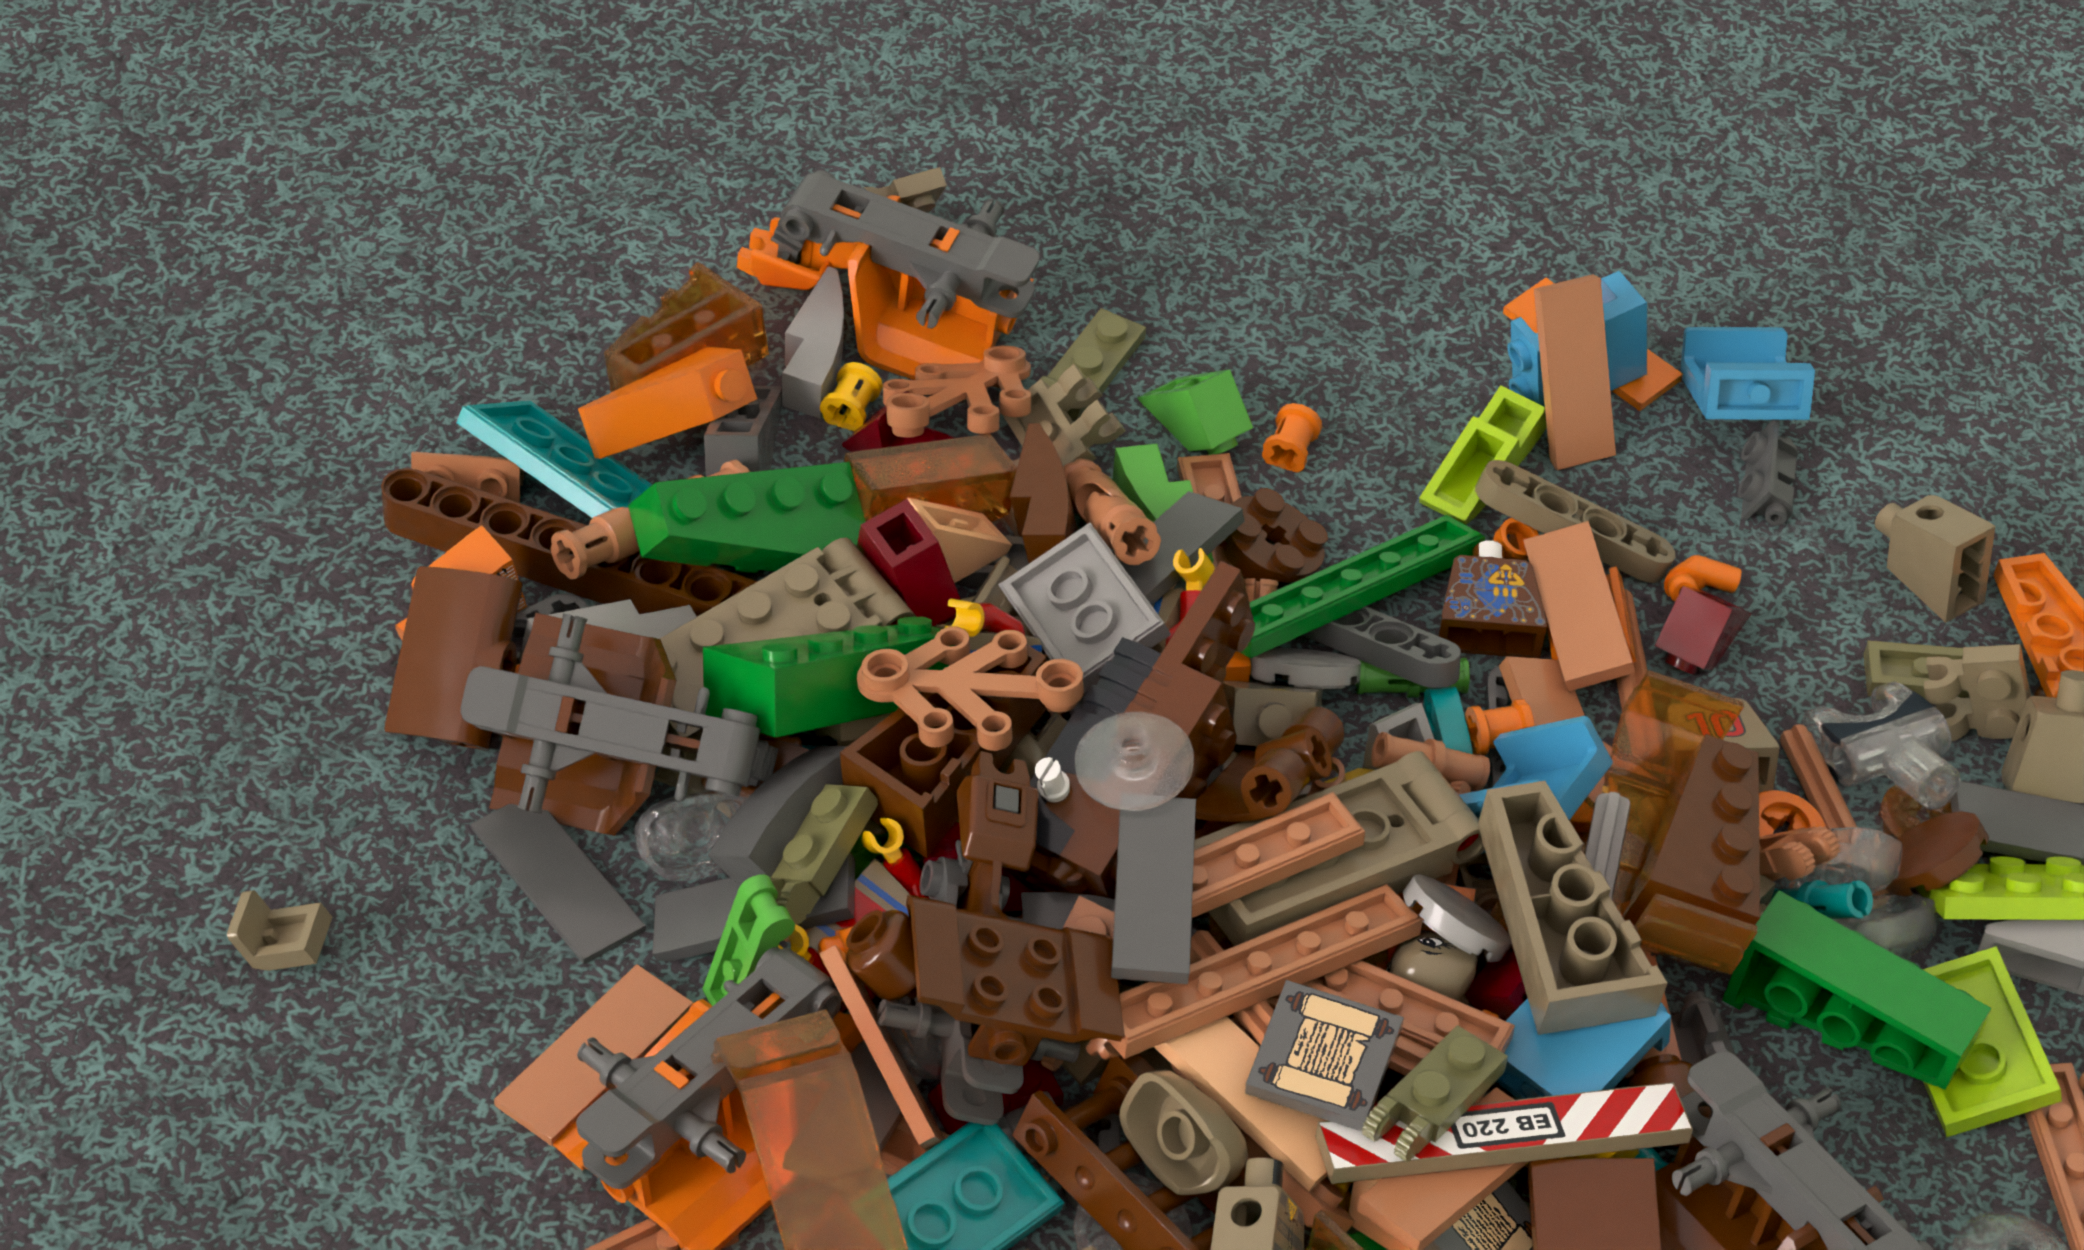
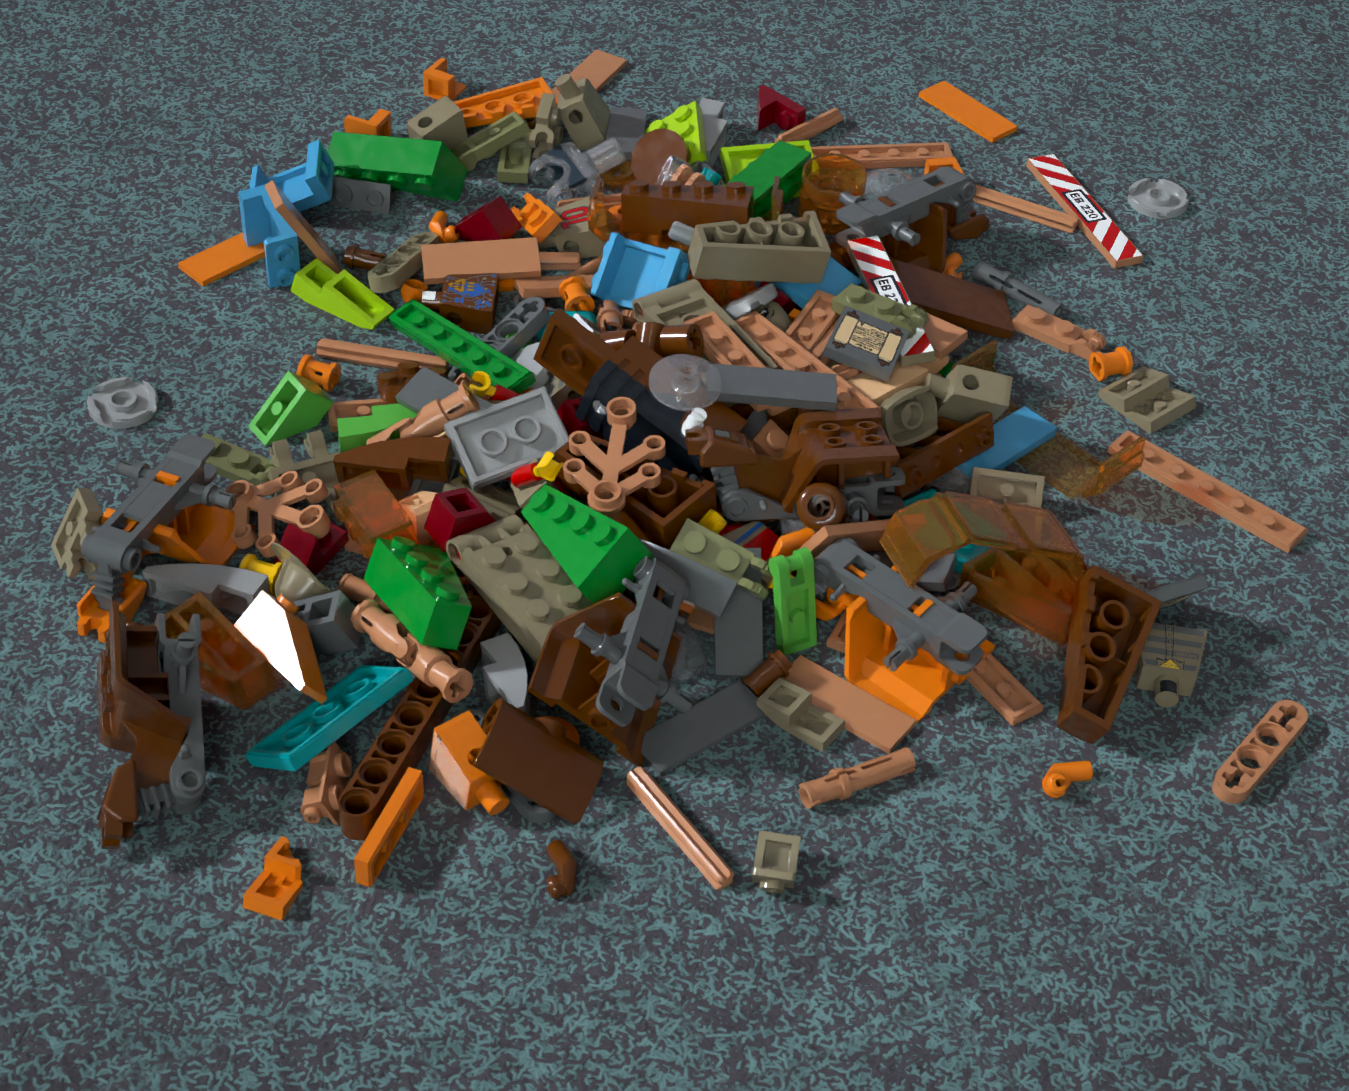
camera: 90 degrees left, 5 degrees down
none -> light grey tile [87,377,159,429]
none -> reddish brown piece [96,601,206,849]
none -> orange slope [243,836,303,921]
none -> dark tan piece [270,542,334,602]
none -> nougat axle [317,338,450,376]
none -> green wedge [328,132,468,202]
none -> reddish brown pin [343,244,387,270]
none -> orange panel [344,109,392,137]
none -> orange tile [354,767,424,887]
none -> olive hinge [451,111,530,172]
none -> orange hinge [511,192,563,243]
none -> reddish brown arm [545,840,577,899]
none -> nougat axle [626,766,734,890]
none -> reddish brown pin [742,649,793,698]
none -> dark tan slope [757,677,845,752]
none -> clear orange wheel [798,153,867,235]
none -> nougat pin [798,747,916,809]

